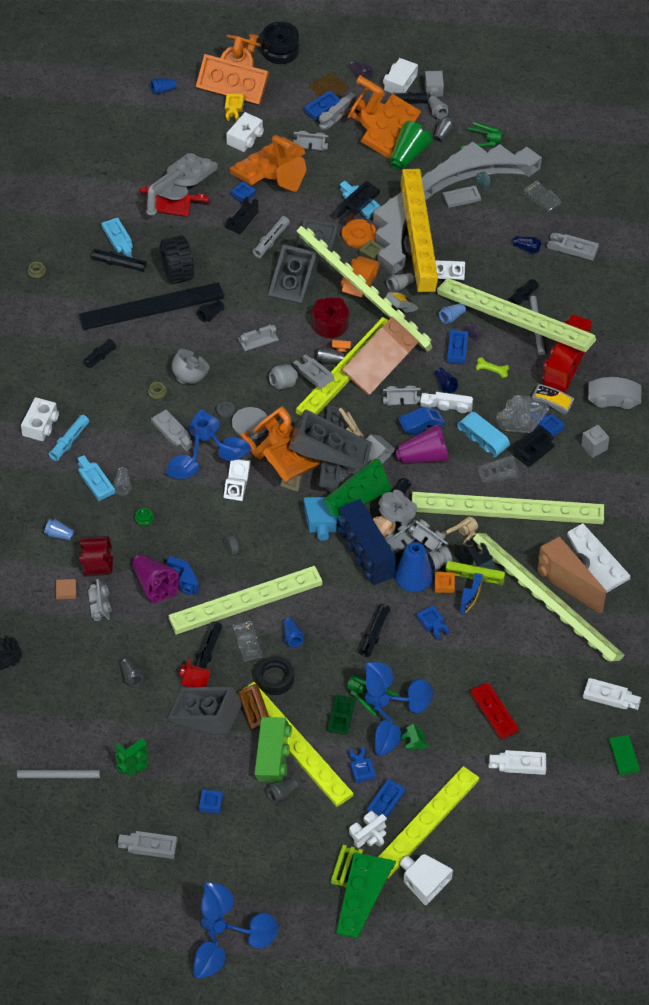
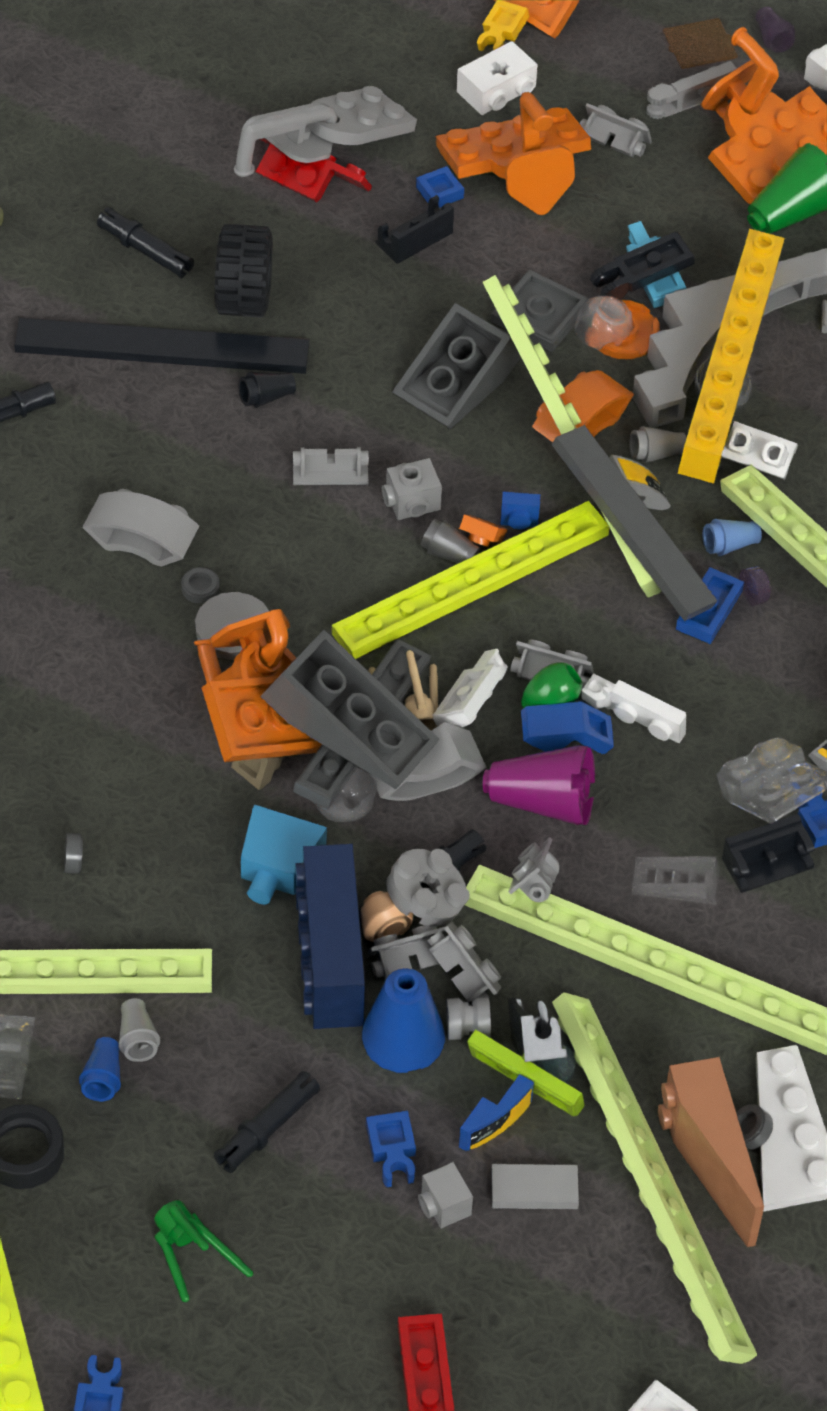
camera: 20 degrees right, 0 degrees up
medium azure hinge [101,217,133,258] -> none
olive plate [148,382,167,399] -> none
light grey hinge [151,410,193,451] -> none
blue plant [166,409,251,479] -> none
light grey cylinder [172,349,210,384] -> none
white slope [224,459,251,501] -> none
light grey pin [252,216,290,258] -> none
light grey head [269,364,298,390] -> none
light grey hinge [293,355,335,389] -> none
blue plate [304,91,340,121] -> none
dark red brick [312,297,349,339] -> none
green wing [323,458,392,516] -> none
dark green slope [327,695,356,735] -> none
nougat slope [342,316,419,395] -> none
olive plate [359,239,384,260] -> none
blue plant [365,662,433,756] -> none
green tile [402,724,428,750] -> none
clear blue cone [435,368,458,393] -> none
orange plate [435,572,455,593] -> none
tan plant [441,516,478,553] -> none
medium azure beam [457,412,510,457] -> none
lime piece [476,357,509,378] -> none
none -> light grey brick [82,489,199,567]
none -> light grey cone [119,998,160,1062]
none -> light grey brick [382,458,442,520]
none -> light grey plate [418,1162,473,1228]
none -> white hinge [432,649,508,728]
none -> light grey tile [491,1164,579,1209]
none -> blue plate [500,492,541,530]
none -> light grey hinge [508,837,560,902]
none -> green animal [521,662,583,708]
none -> dark grey tile [552,425,717,621]
none -> clear hair [575,295,633,350]

